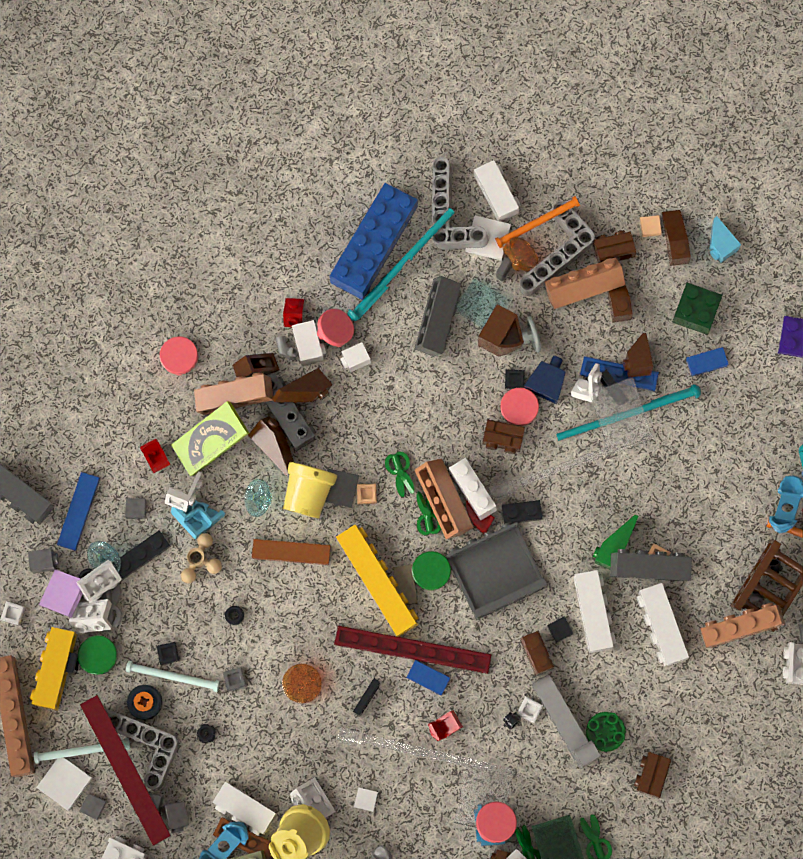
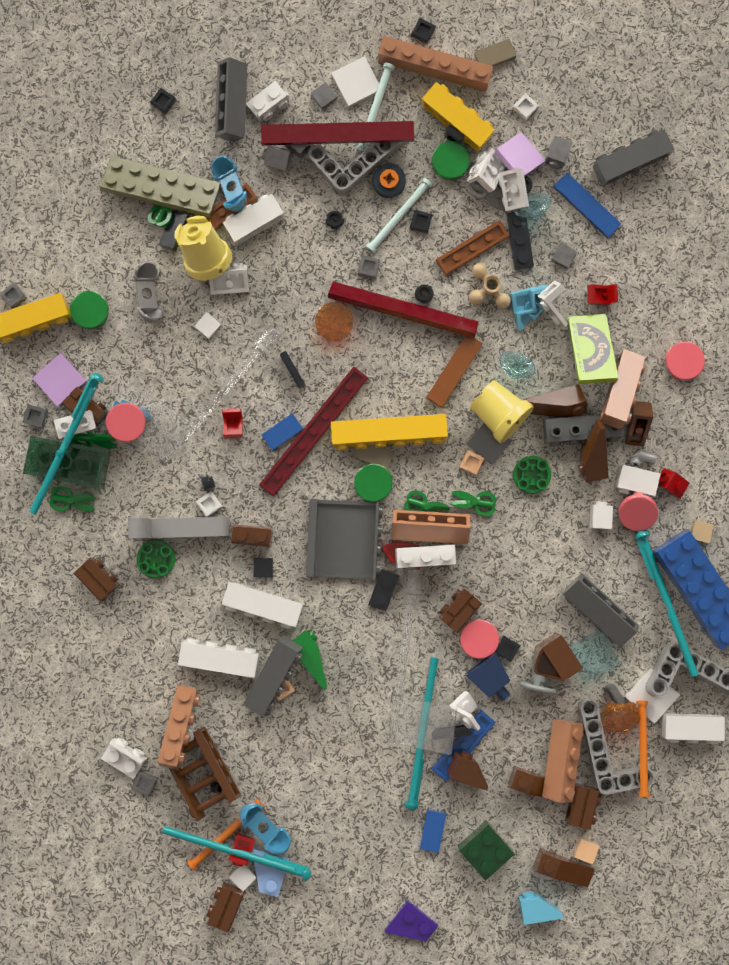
camera: 110 degrees right, 10 degrees up
none -> dark red tile [327,281,479,338]
none -> dark orange tile [435,220,510,276]
none -> green tile [512,456,551,494]
none -> tan tile [691,520,714,543]

